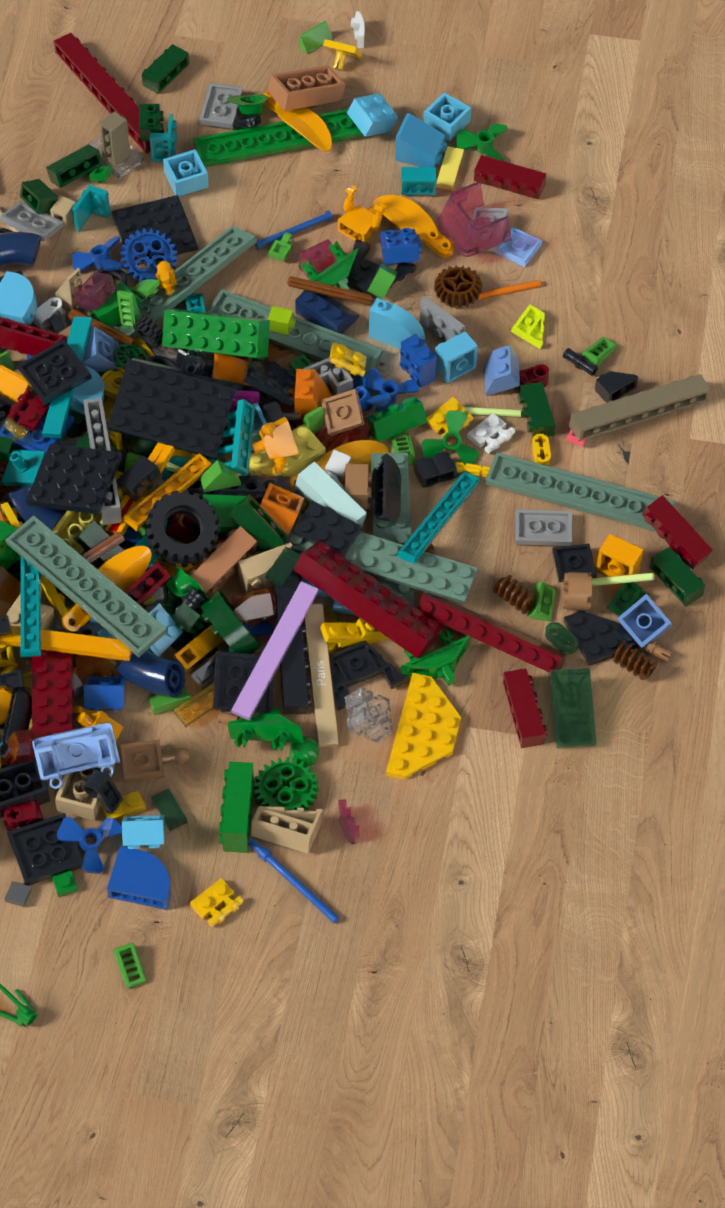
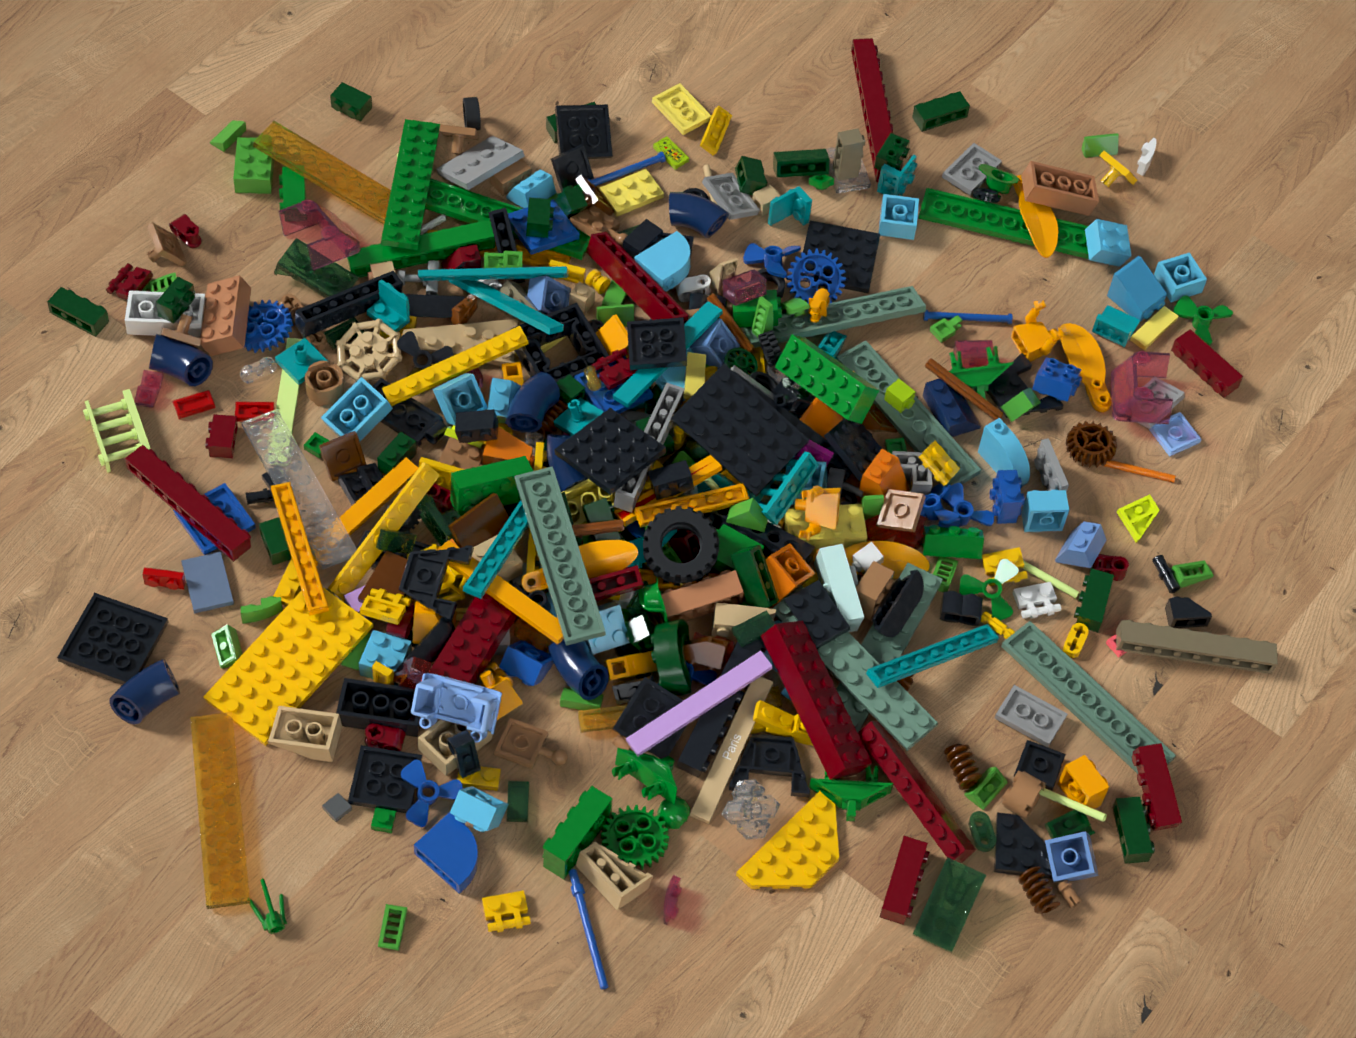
camera: 25 degrees right, 0 degrees up
black wheel [181,586,206,611] -> none
none -> light yellow tile [683,352,706,400]

